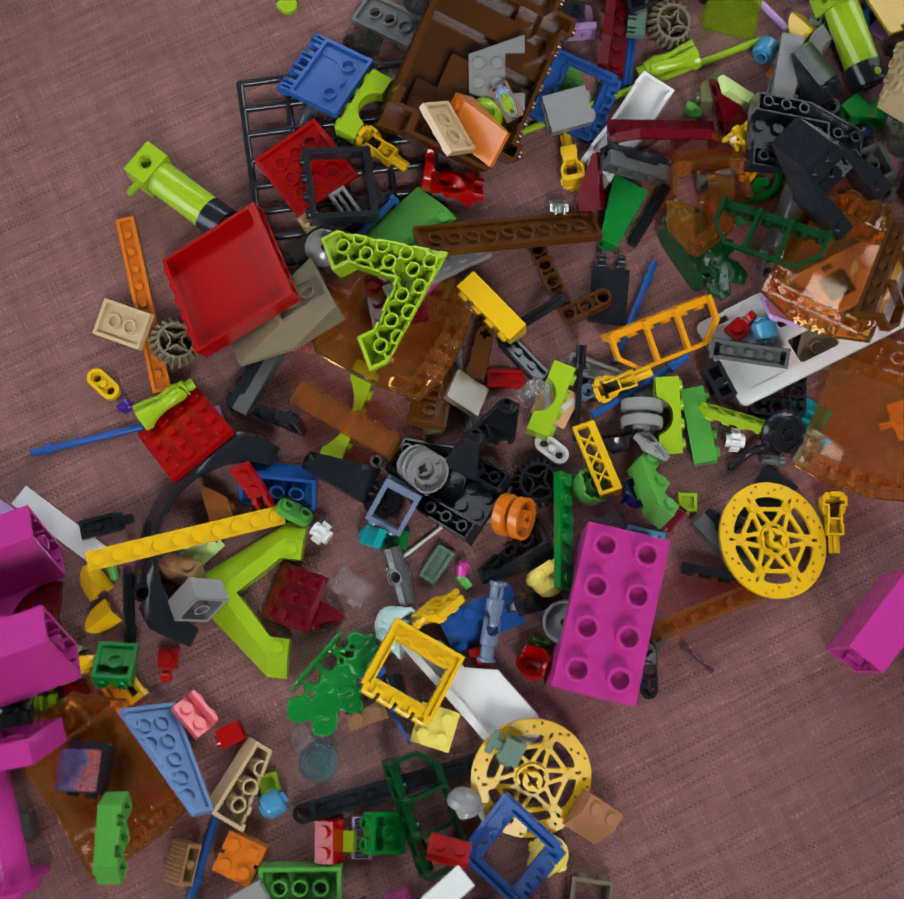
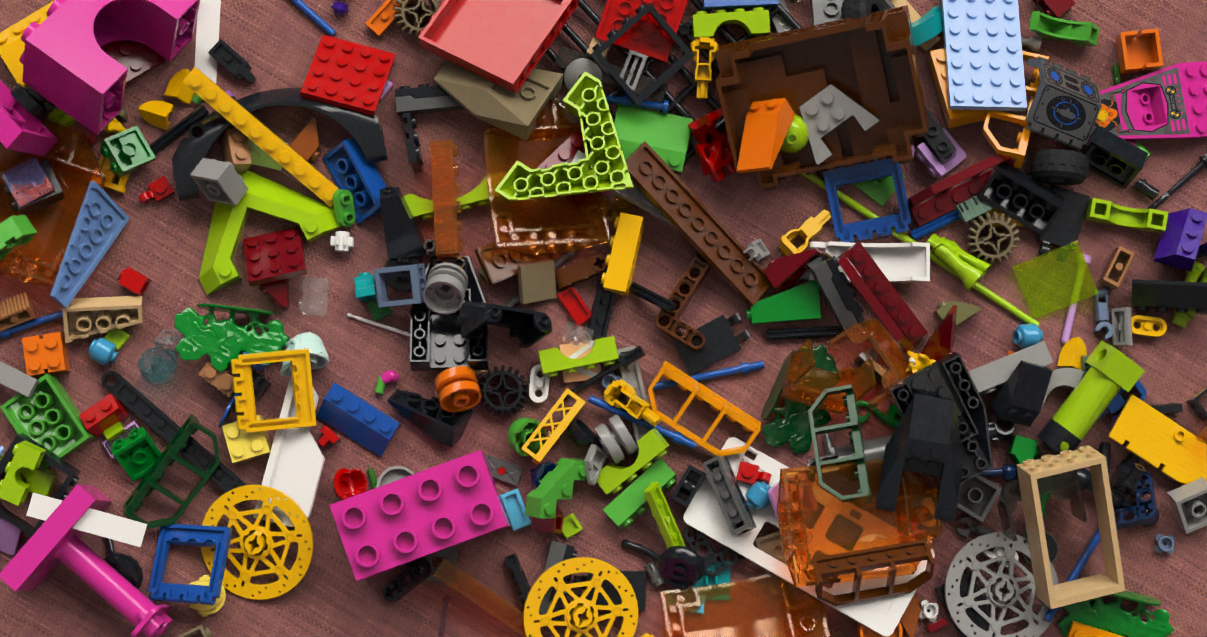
camera: 50 degrees right, 5 degrees up
lime piece [132,378,196,431] -> none
coral bracket [171,689,219,740] -> none
red hinge [230,461,274,510] -> none
dark grey piece [383,545,416,606] -> none
yellow plate [410,588,465,629] -> none
sand green tile [418,543,456,586] -> none
tan plate [419,101,476,156] -> none
red brick [426,832,472,870] -> none
light grey hat [447,786,486,822] -> none
sand blue piece [477,580,507,663] -> none
sand green brick [484,728,527,768] -> none
tile [490,80,524,124] -> none
black hinge [505,592,549,616] -> none
light yellow helmet [526,559,562,597] -> none
light grey brick [539,85,596,137] -> none
green plate [554,471,574,591] -> none
nougat slope [562,788,624,845] -> none
bright green tile [683,101,702,120] -> none
yellowish green tile [717,74,755,110] -> none
white gear [723,428,746,452] -> none

